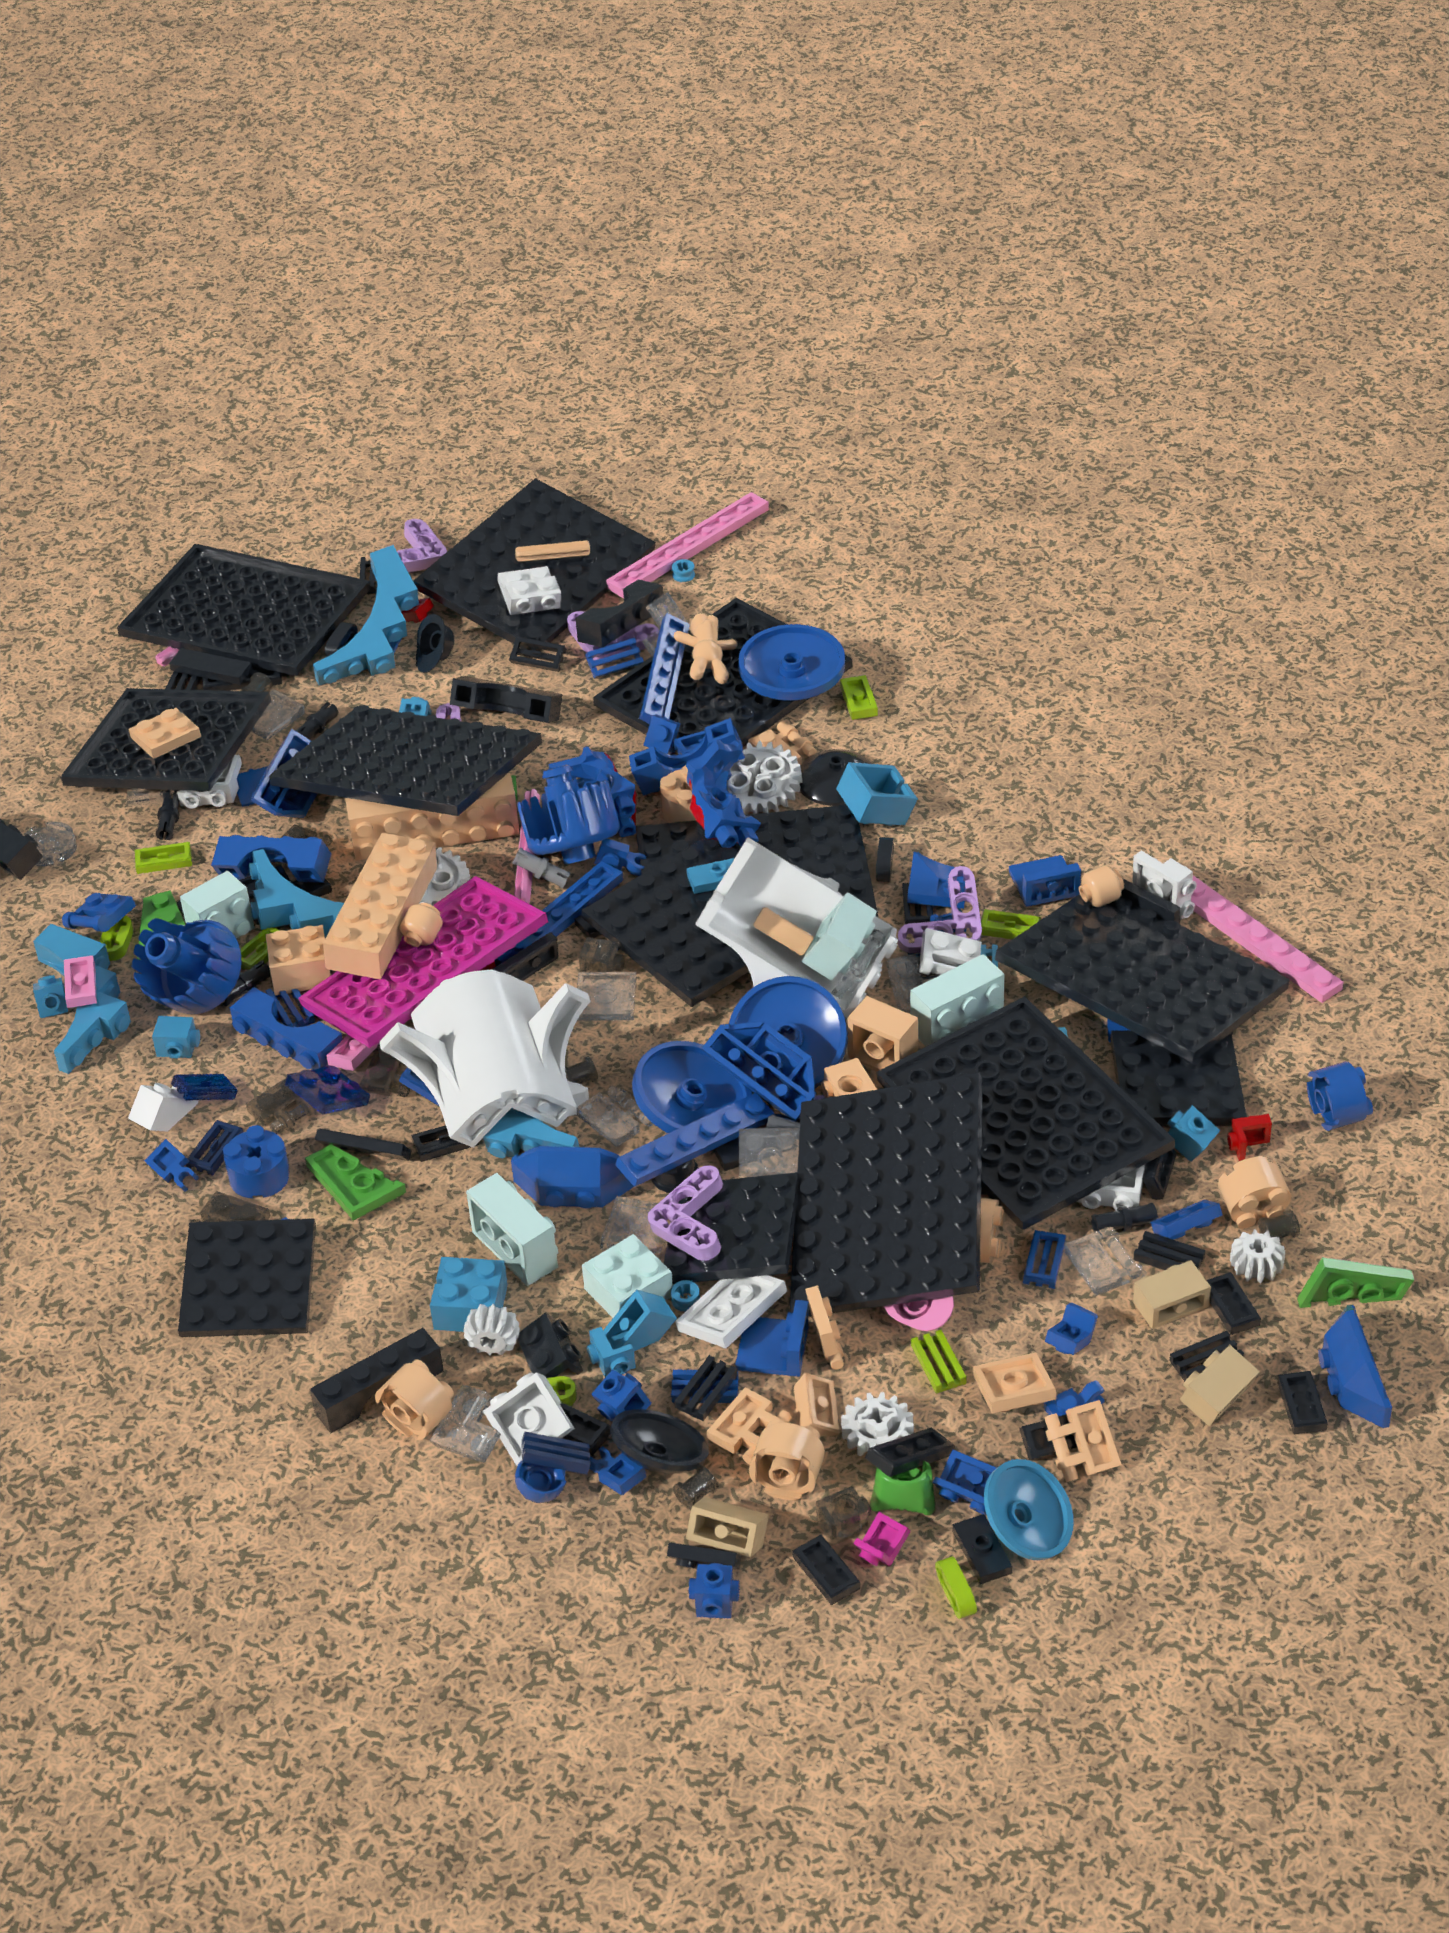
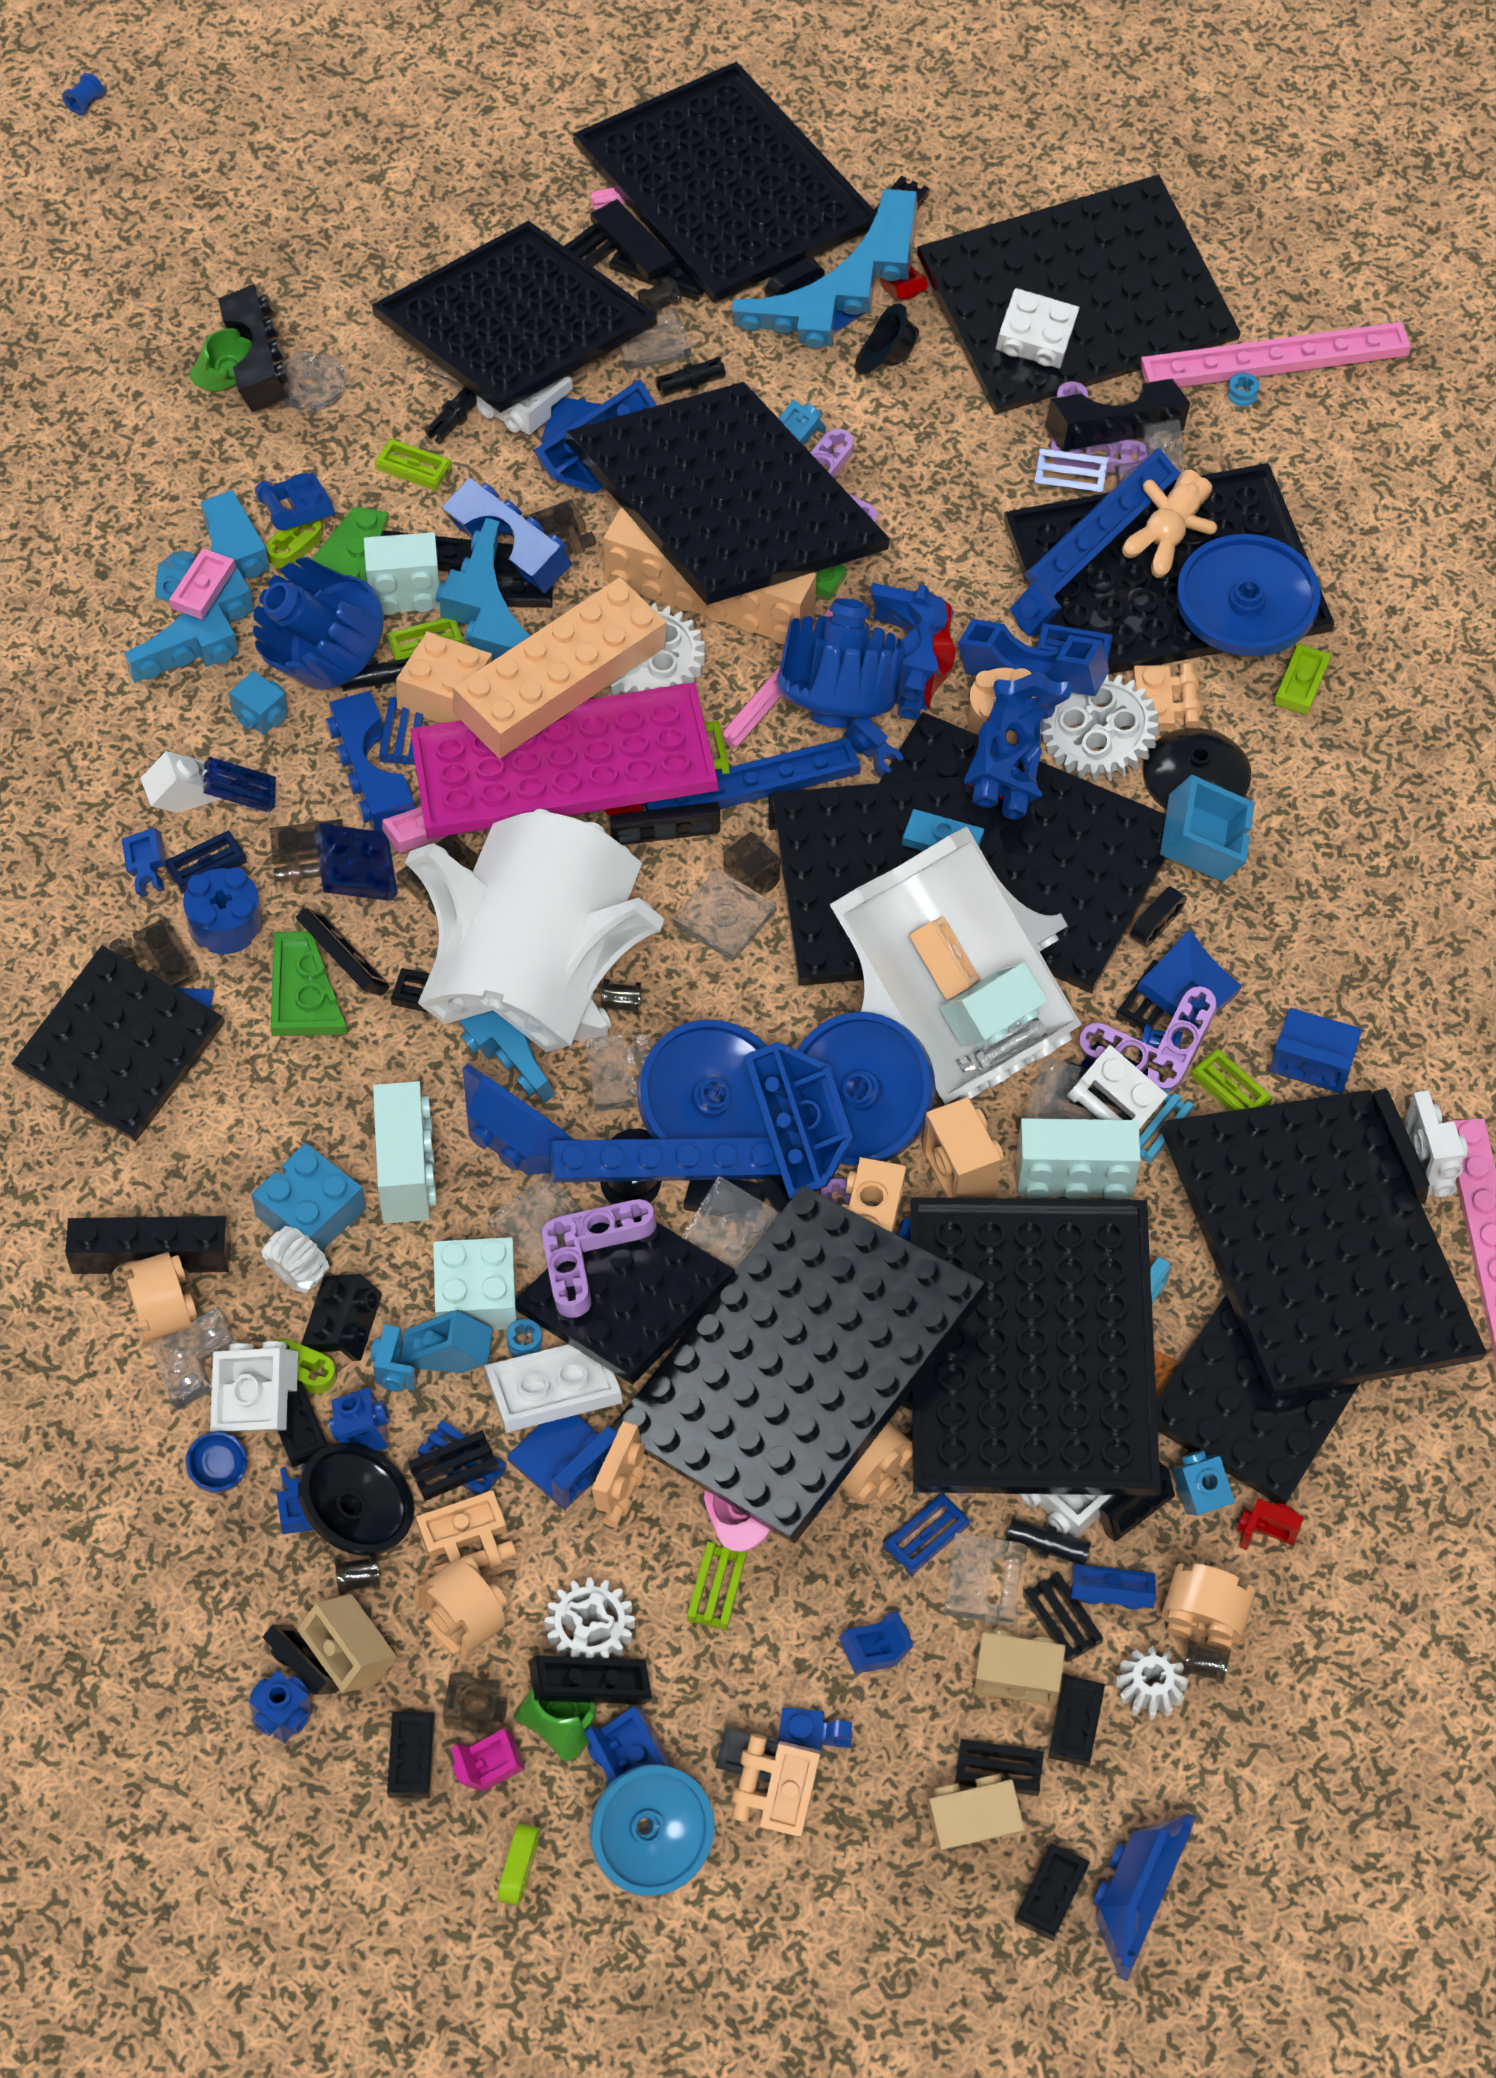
camera: 30 degrees right, 15 degrees up
light nougat plate [128,708,201,759] -> none
lavender beam [397,519,447,572] -> none
light nougat head [400,903,443,947] -> none
black arch [450,676,563,723] -> none
black tile [509,636,567,672] -> none
light grey pin [512,847,570,888] -> none
light nougat axle [515,540,590,562] -> none
dark blue tile [521,1431,591,1474] -> none
light nougat slope [794,1373,840,1437] -> none
black plate [952,1514,1012,1585] -> none
light nougat plate [973,1352,1056,1414] -> none
light nougat head [1079,865,1124,907] -> none
bright green wing [1297,1257,1414,1308] -> none
blue brick [1307,1061,1373,1131] -> none

